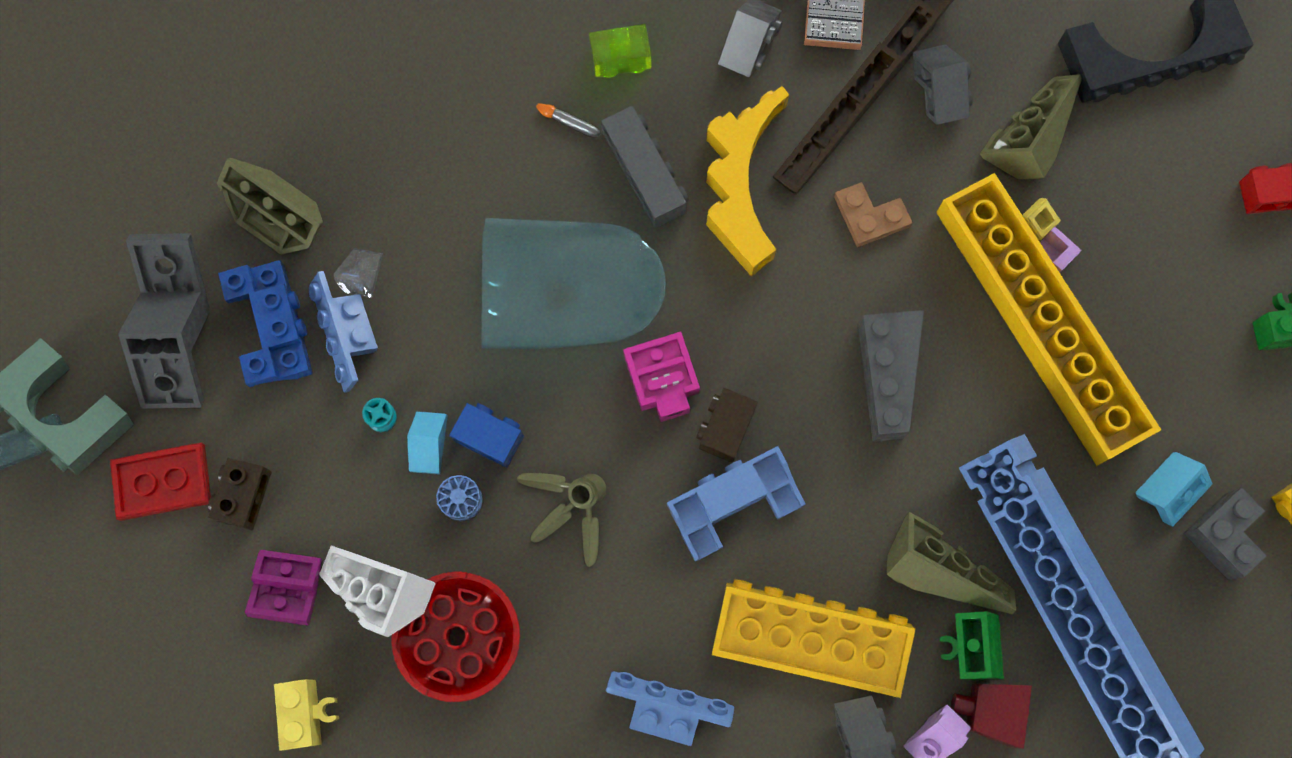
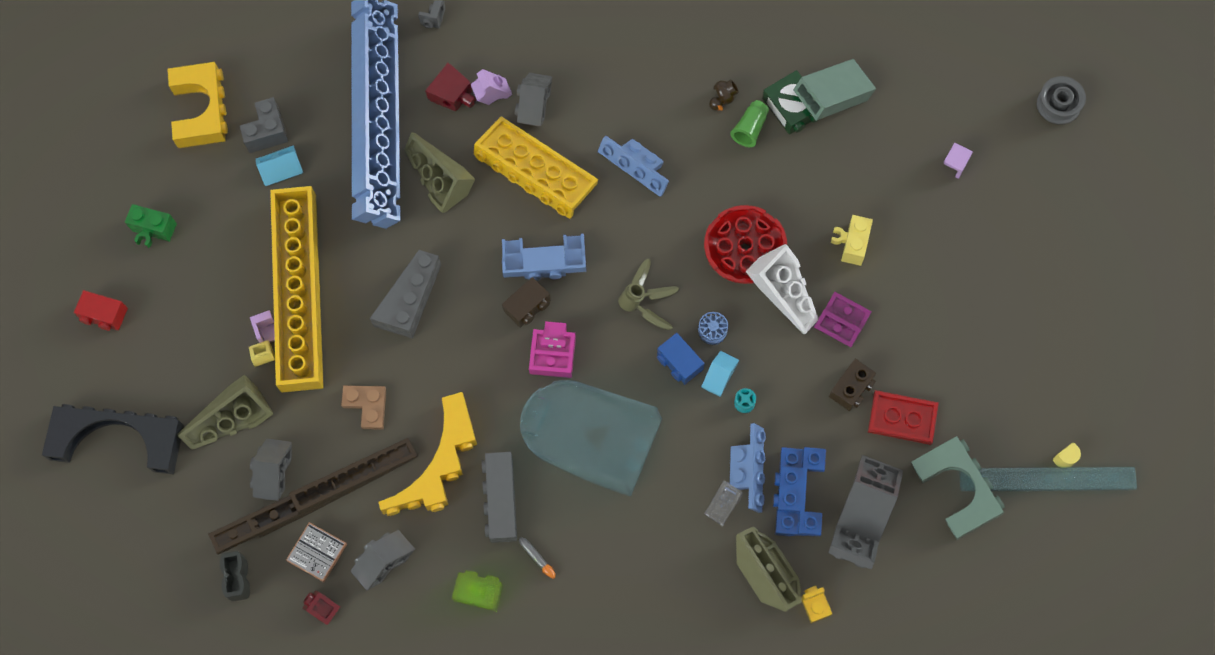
camera: 155 degrees left, 5 degrees down
green brick [940,611,1004,681] -> none
none -> yellow bracket [802,586,832,623]

